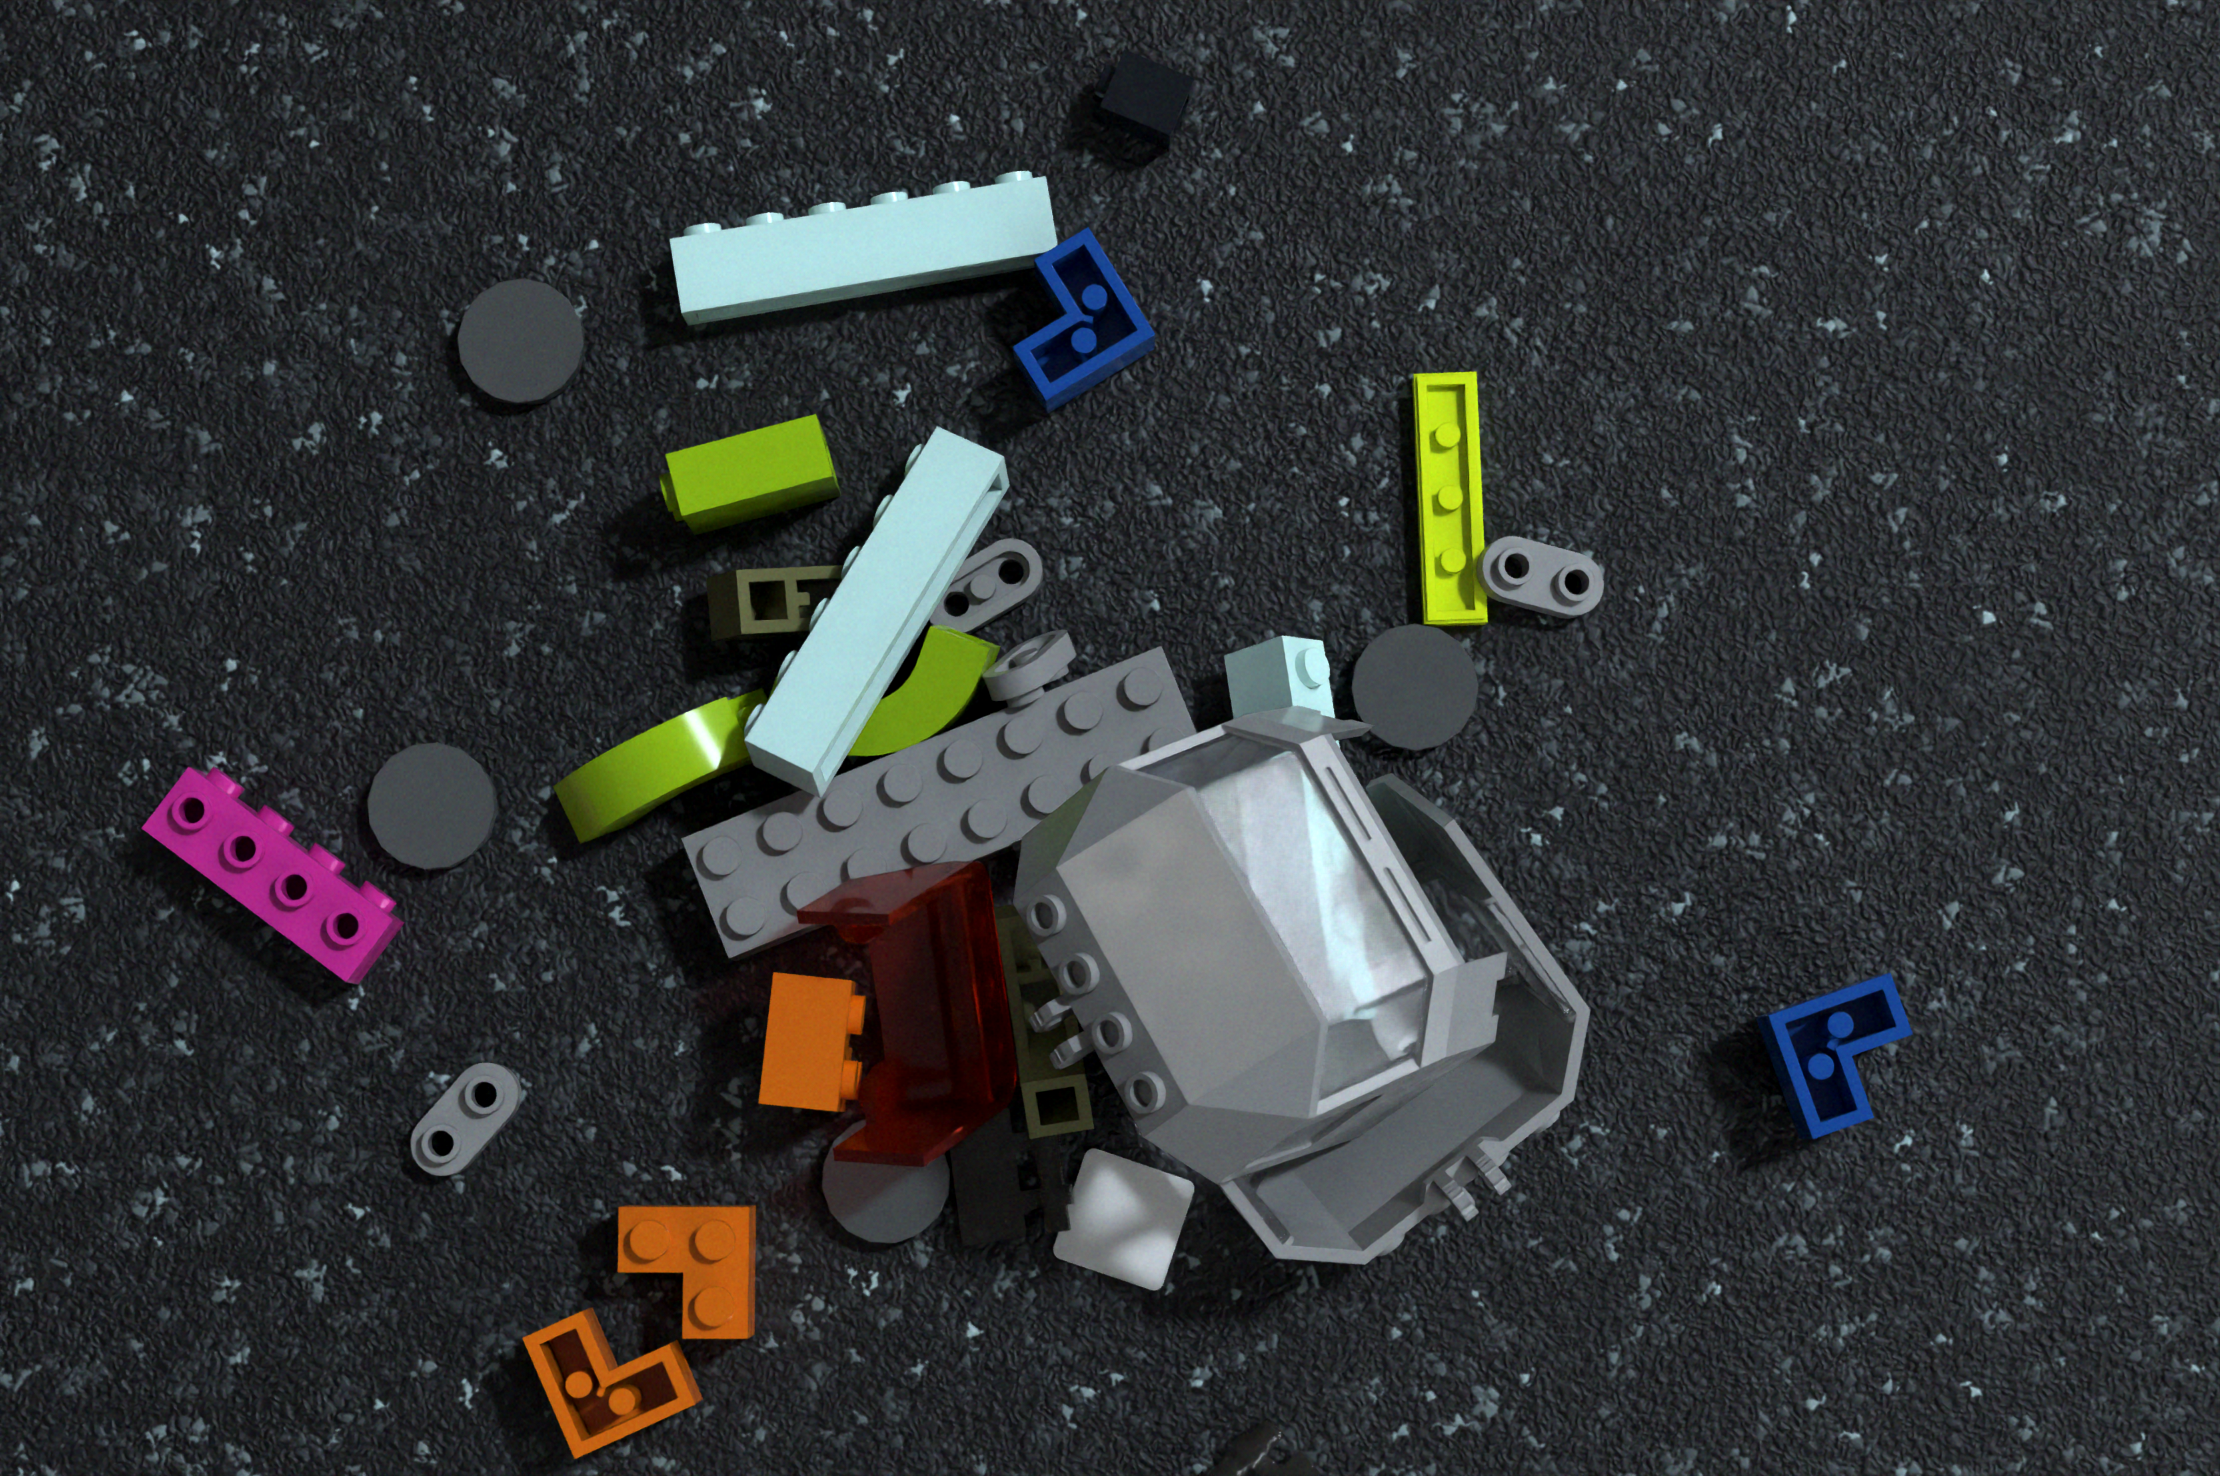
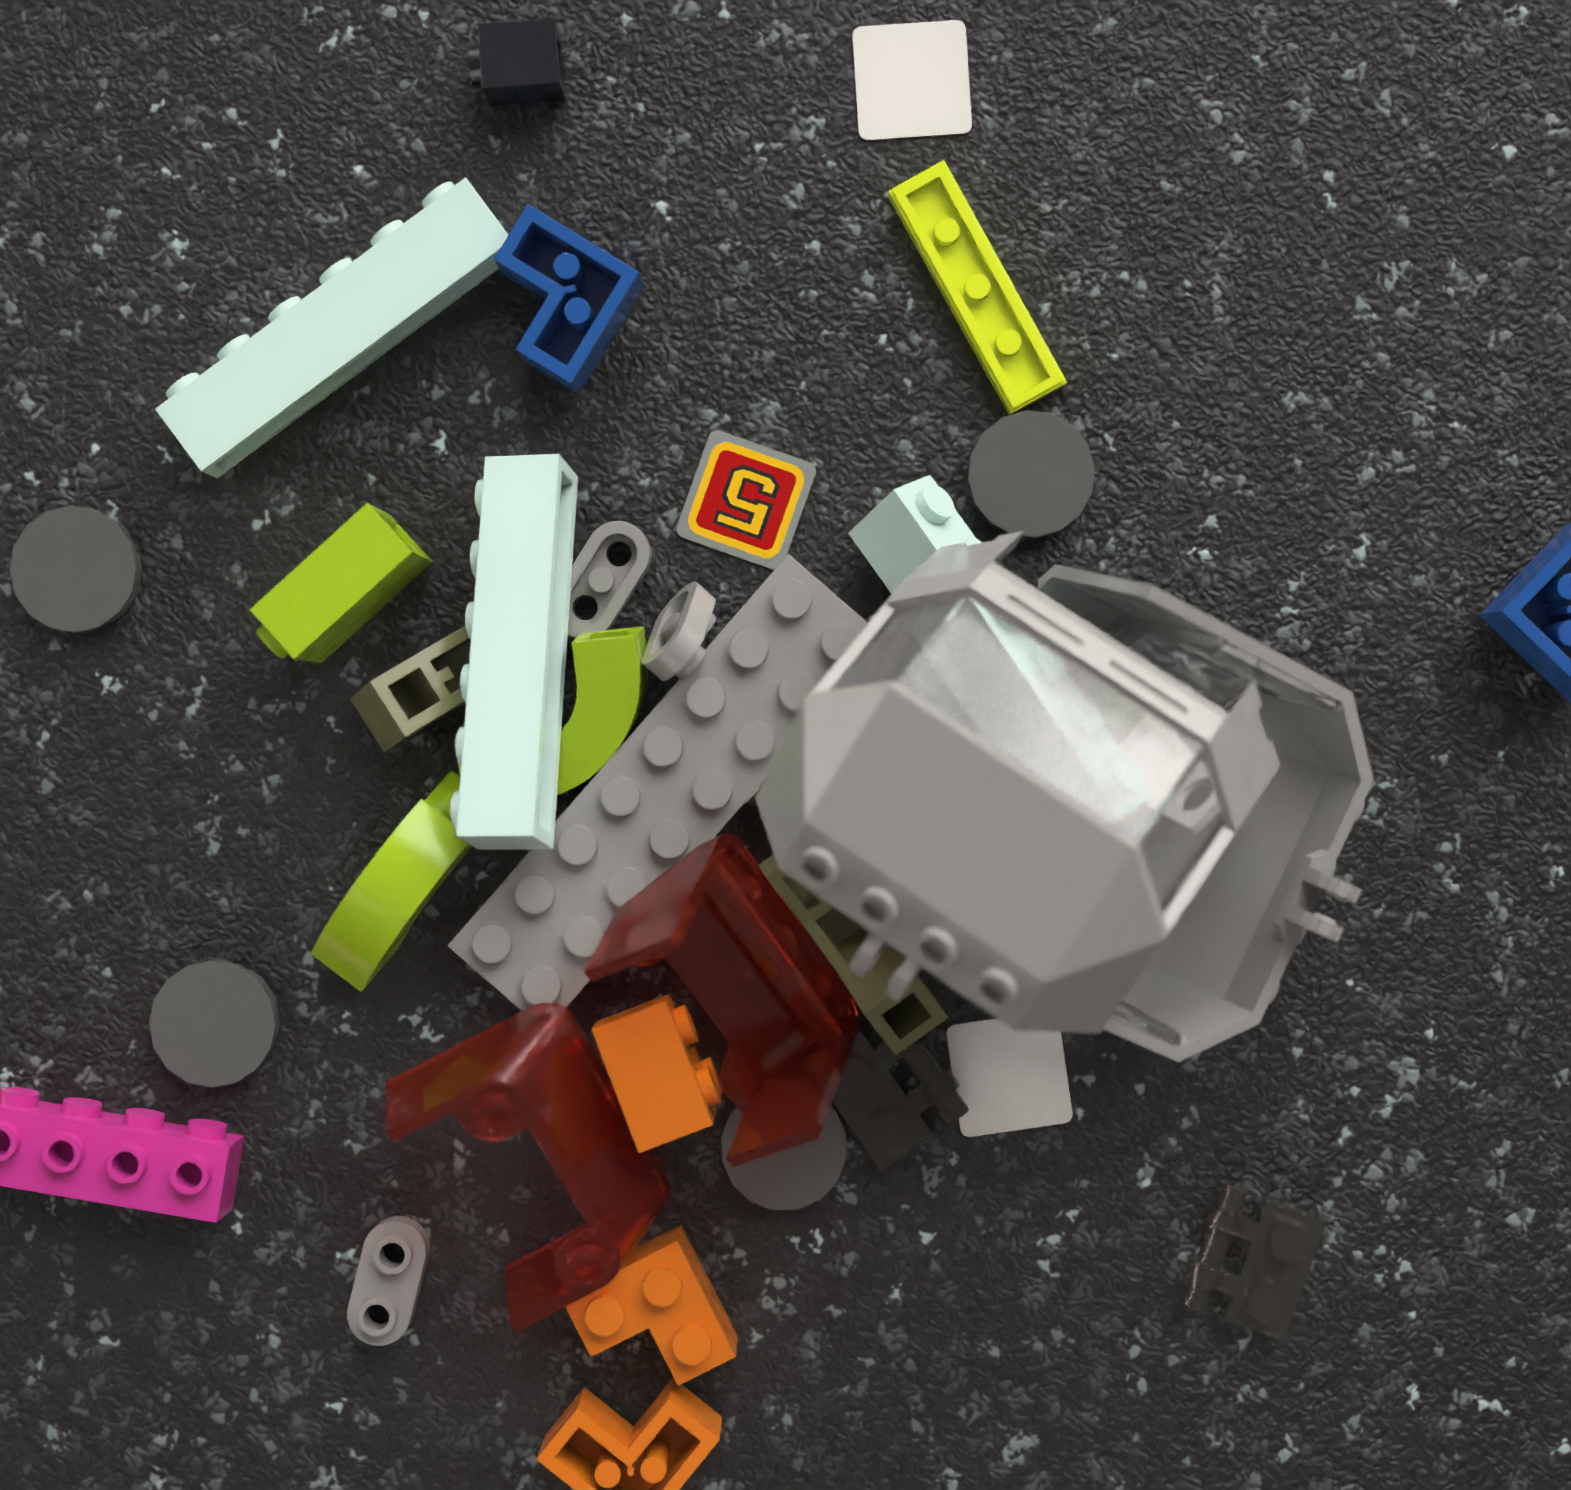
camera: 30 degrees left, 5 degrees up
light grey plate [1477,536,1604,619] -> none
none -> clear red windscreen [386,1002,670,1332]
none -> sticker [676,430,816,570]
none -> white sticker [853,20,972,140]

